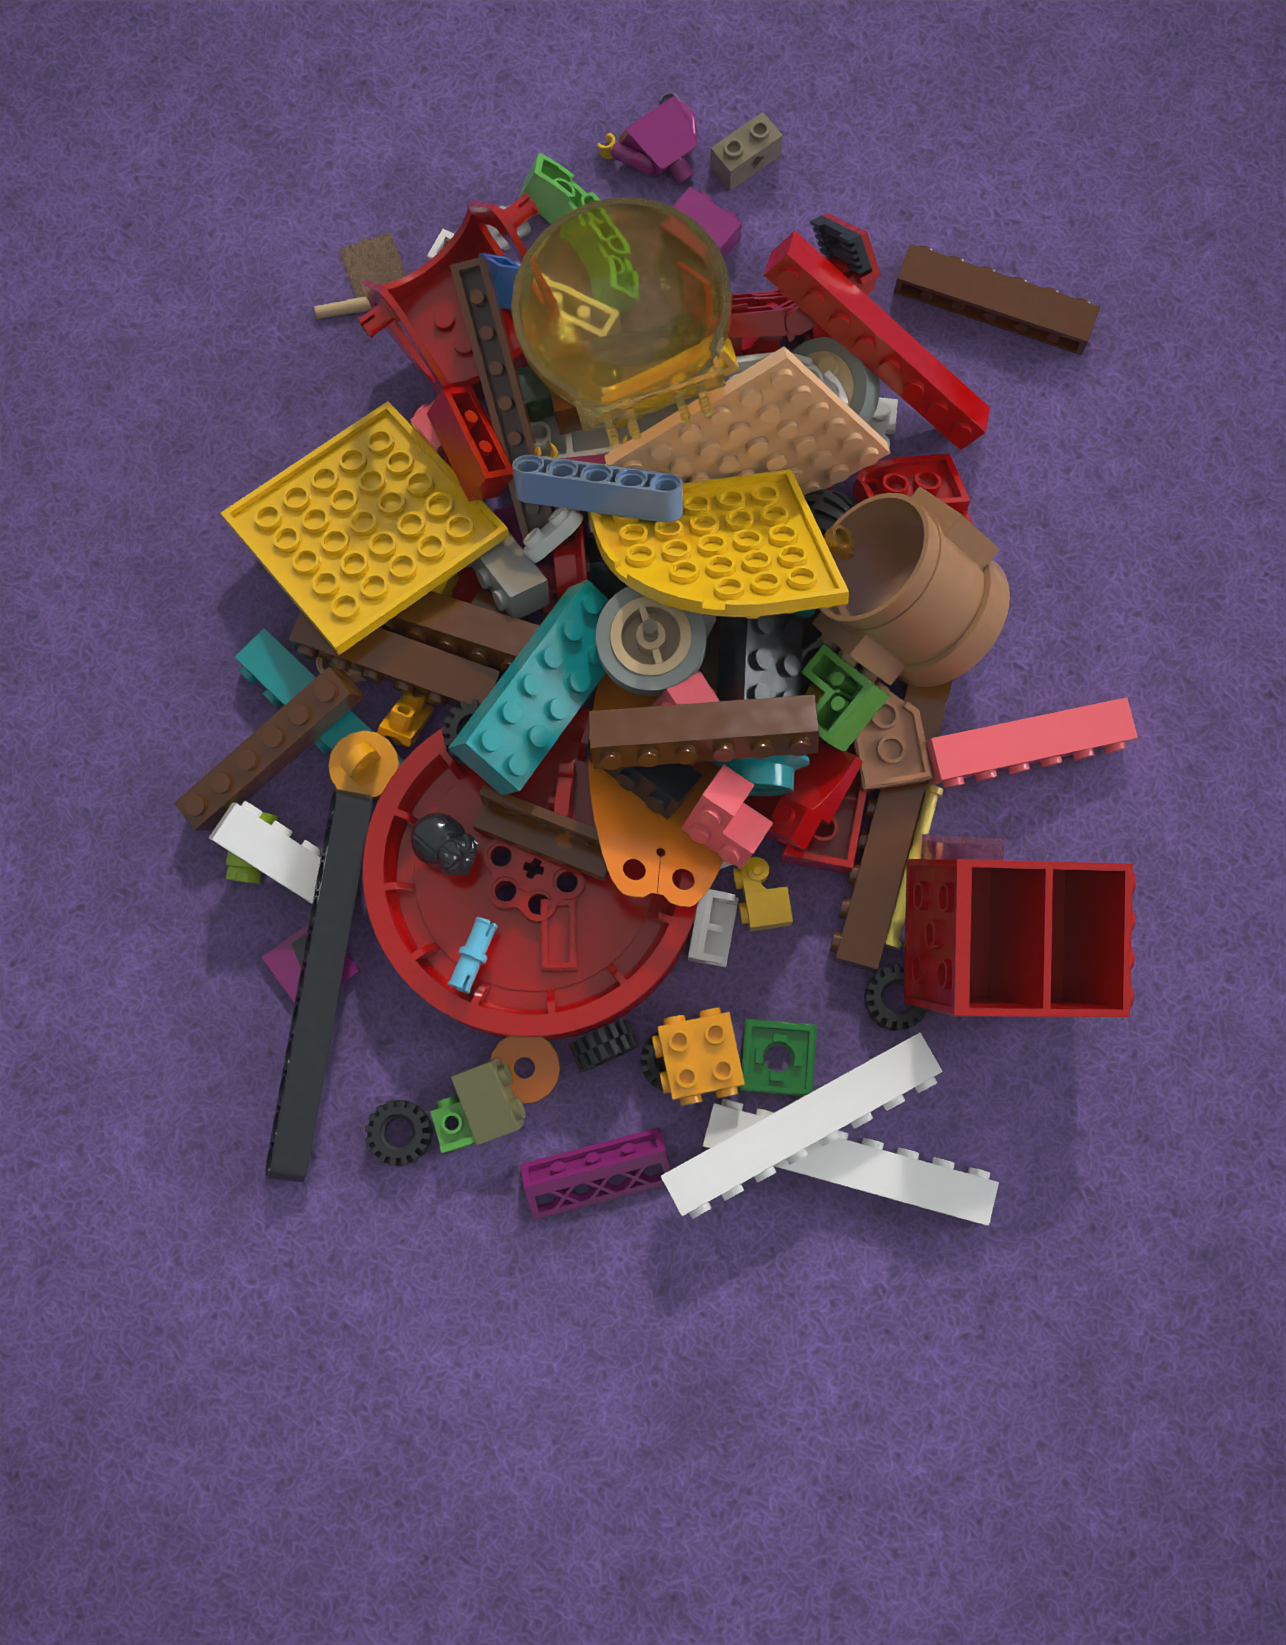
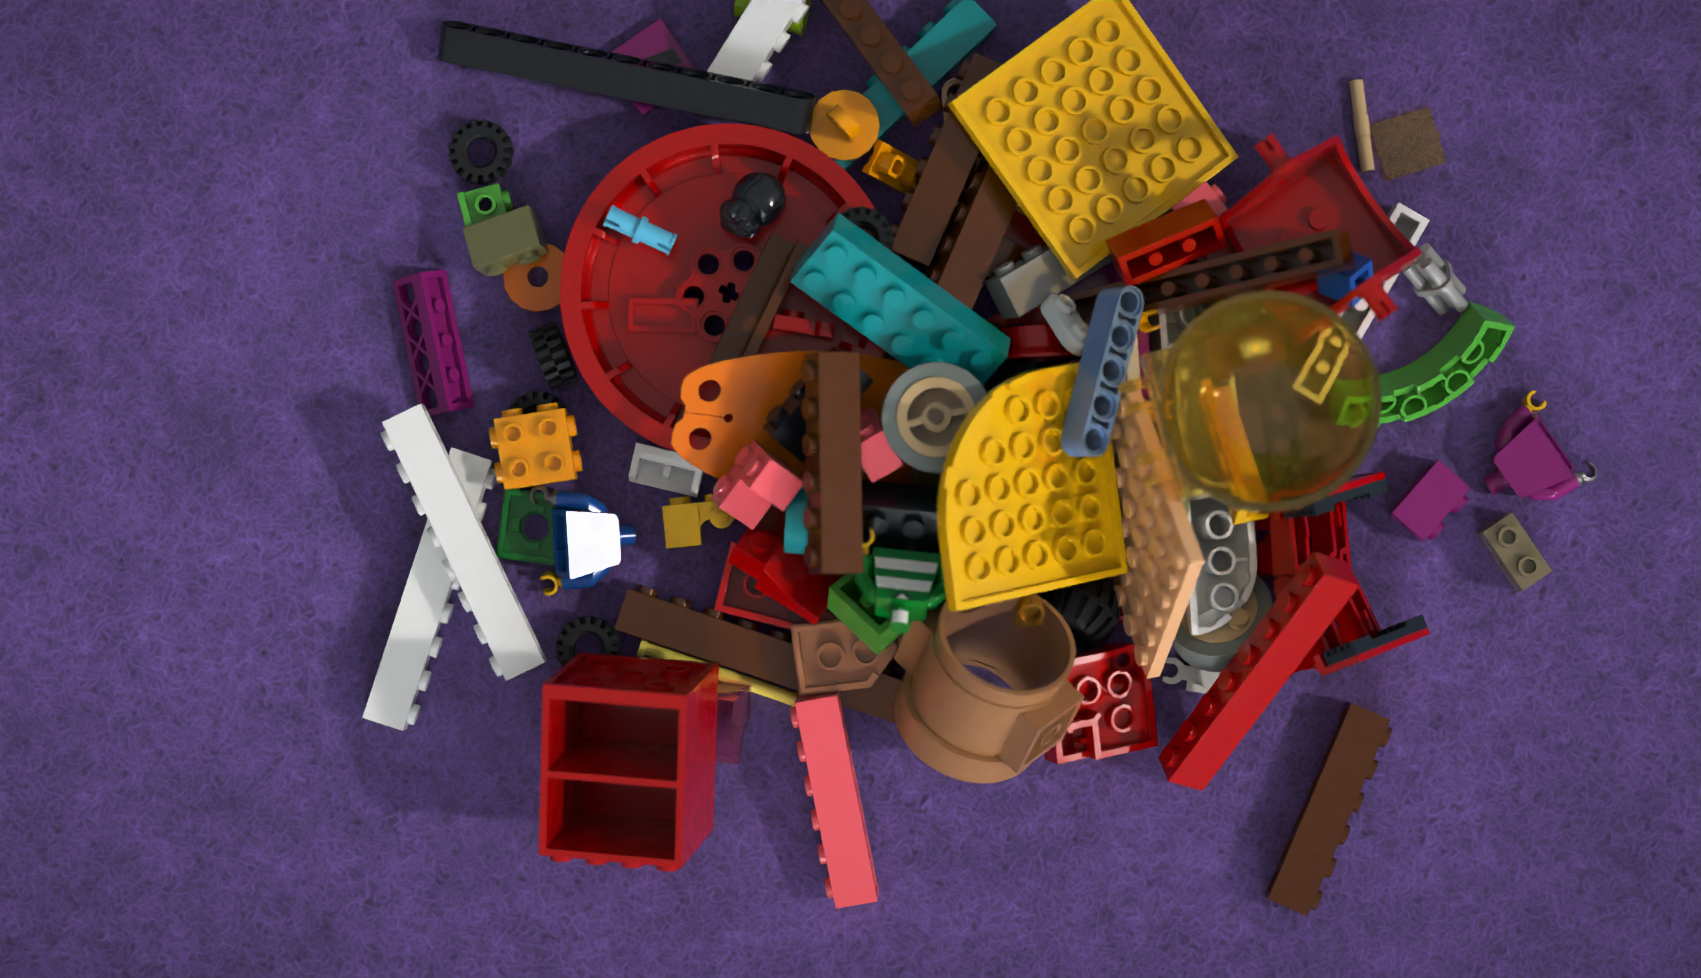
camera: 85 degrees right, 10 degrees up
none -> torso [529,485,636,596]
none -> green torso [855,528,946,634]

